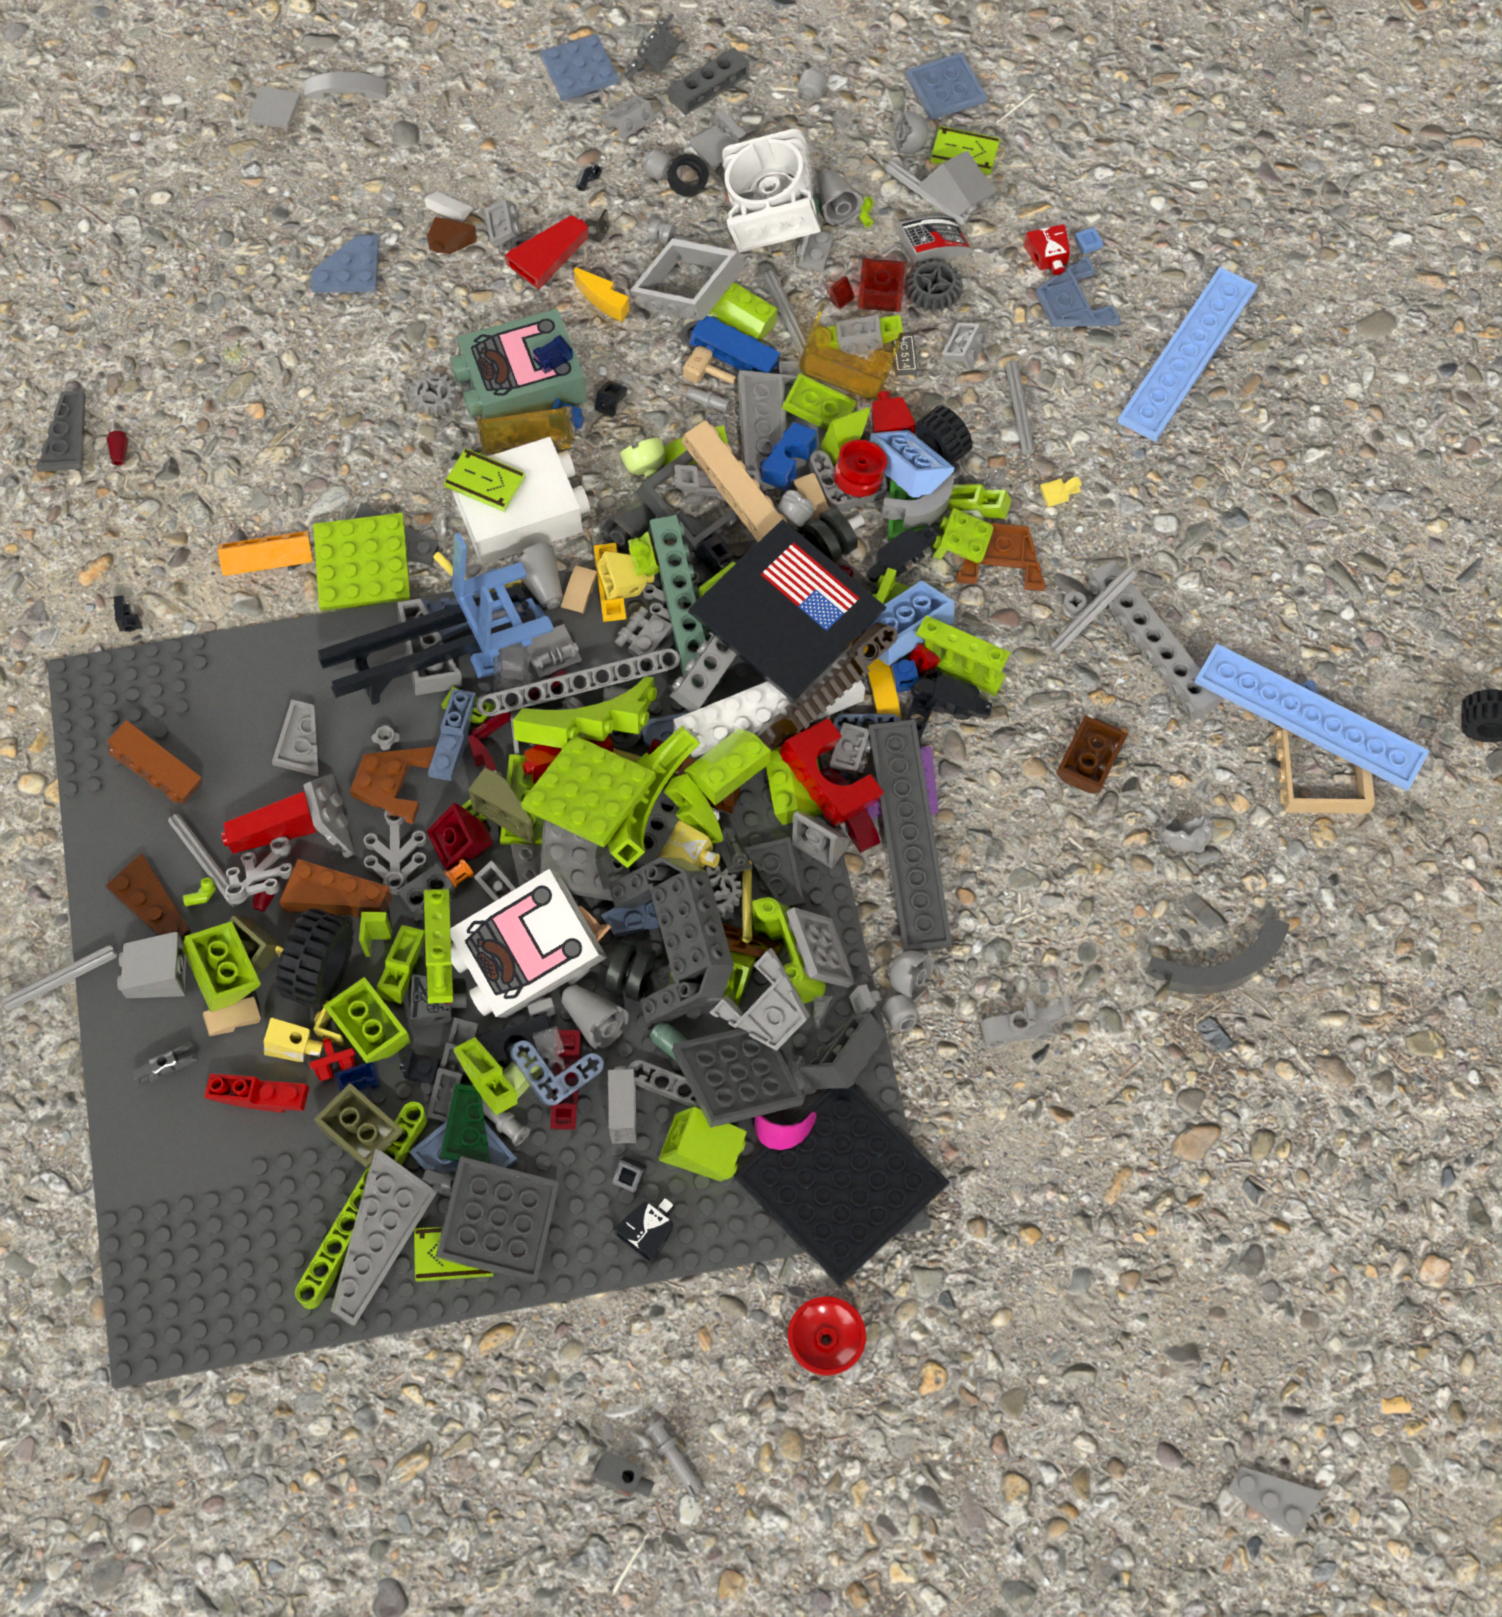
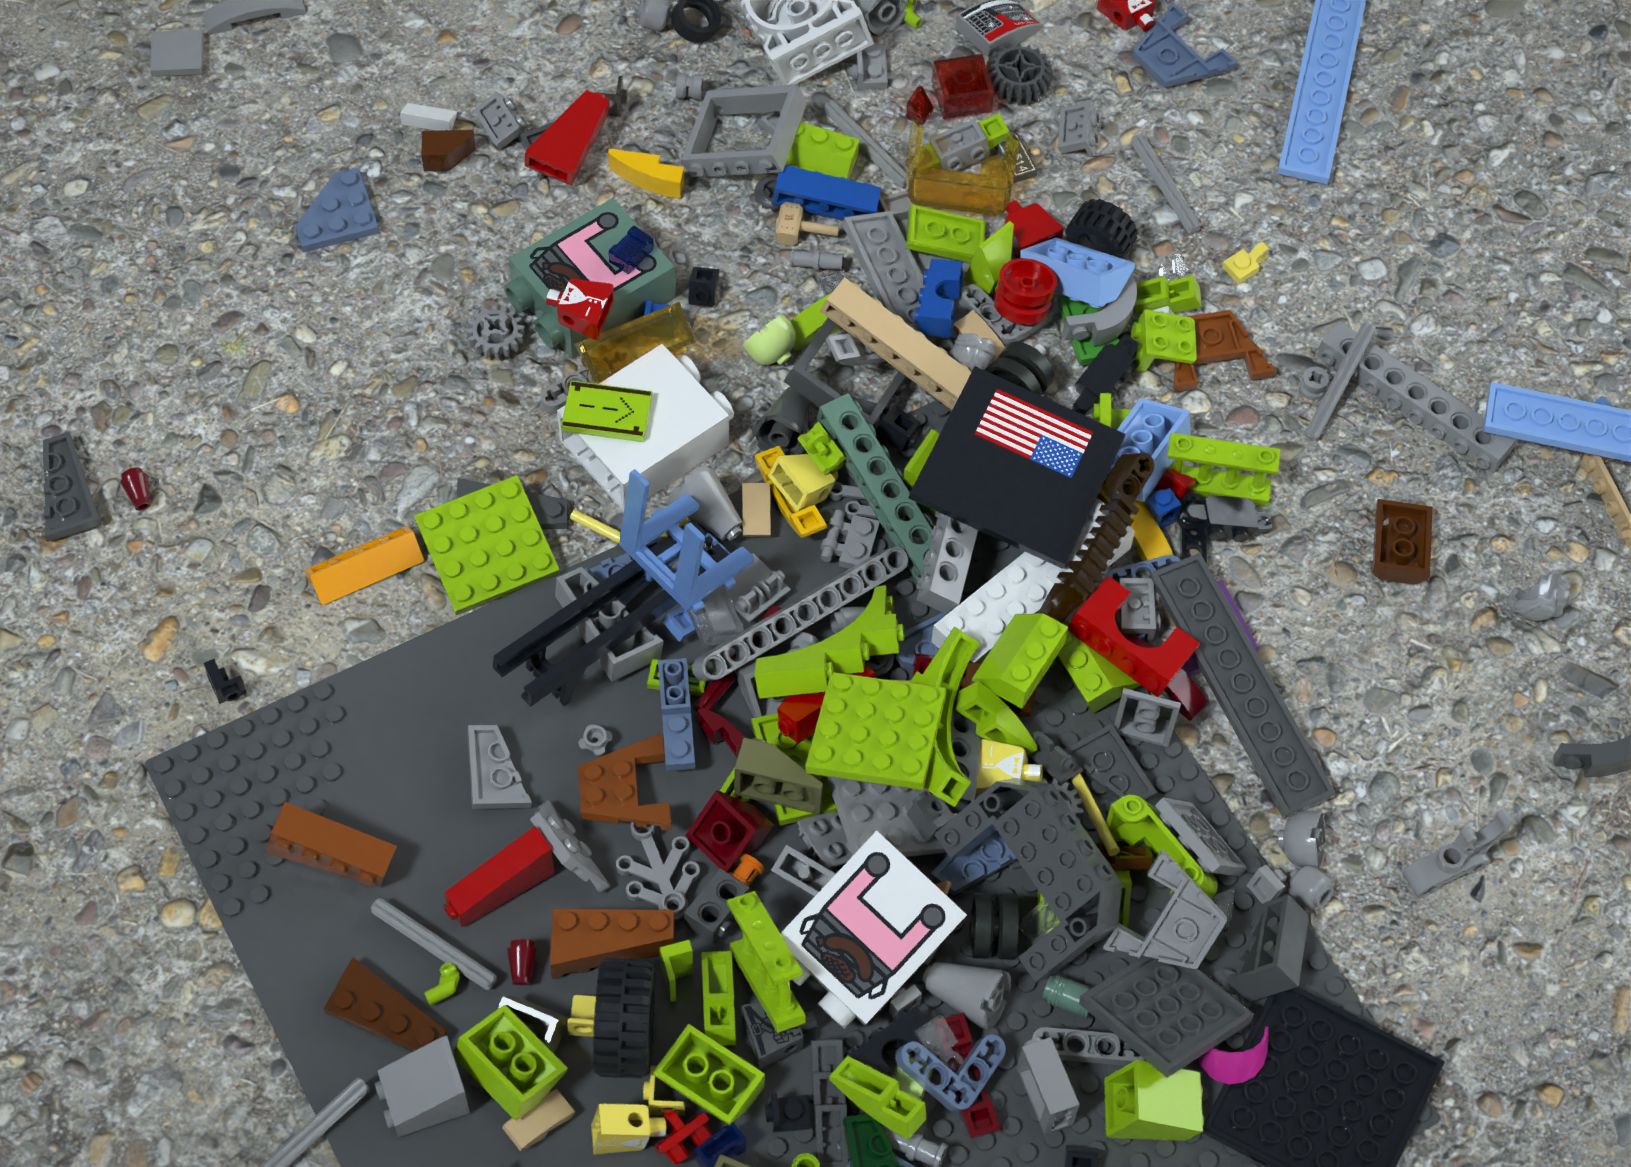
camera: 20 degrees left, 5 degrees down
light grey plant [224,837,293,904] -> none
black arm [576,165,602,191] -> none
none -> red torso [546,279,614,340]

